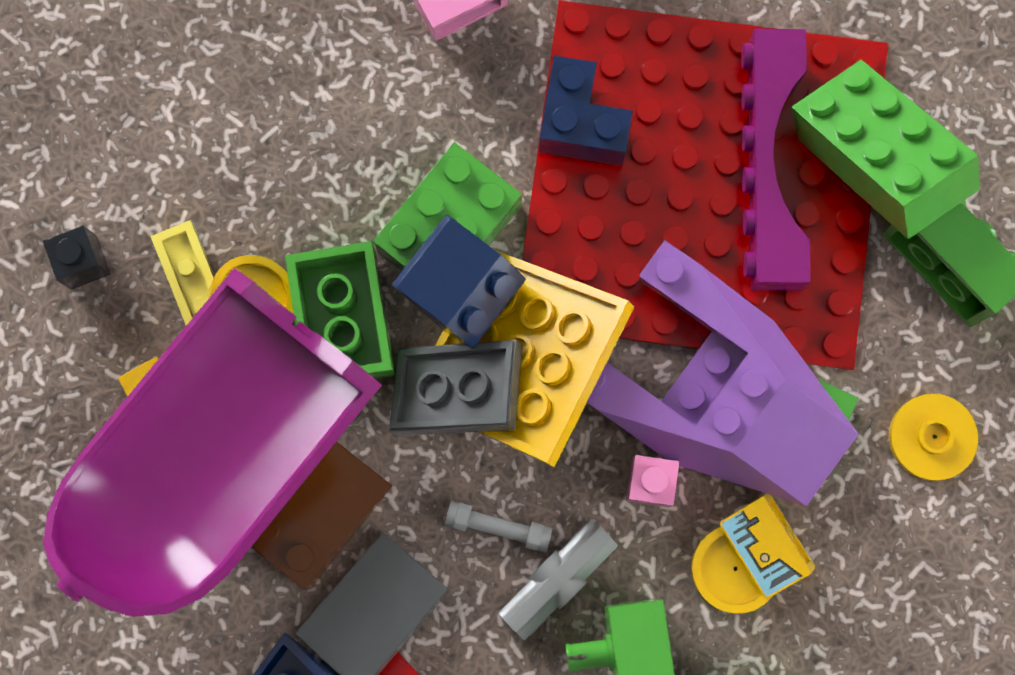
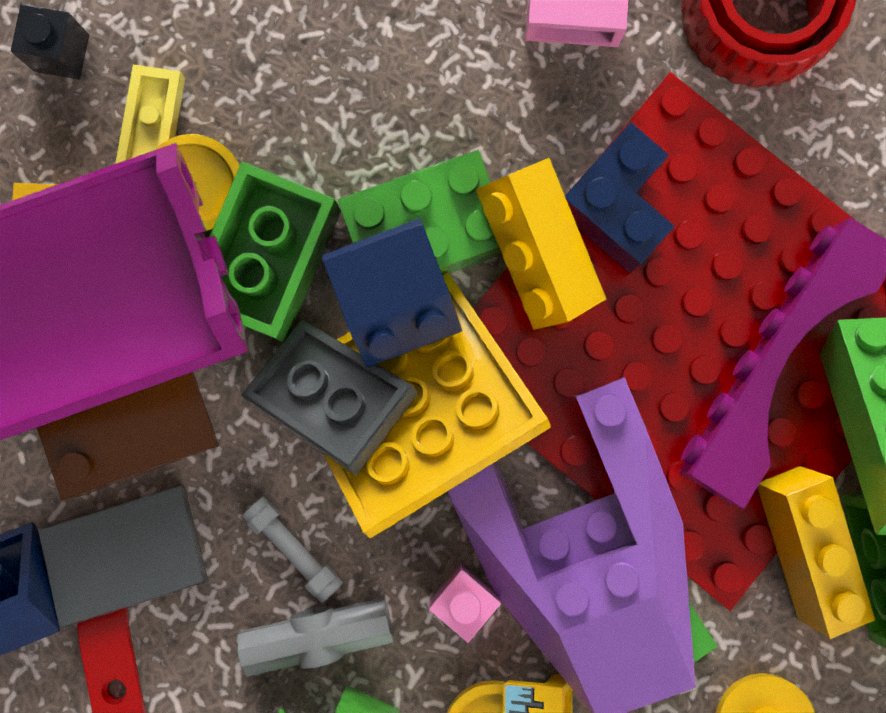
camera: 30 degrees right, 5 degrees up
none -> yellow brick [475,158,606,330]
none -> yellow brick [757,466,875,639]

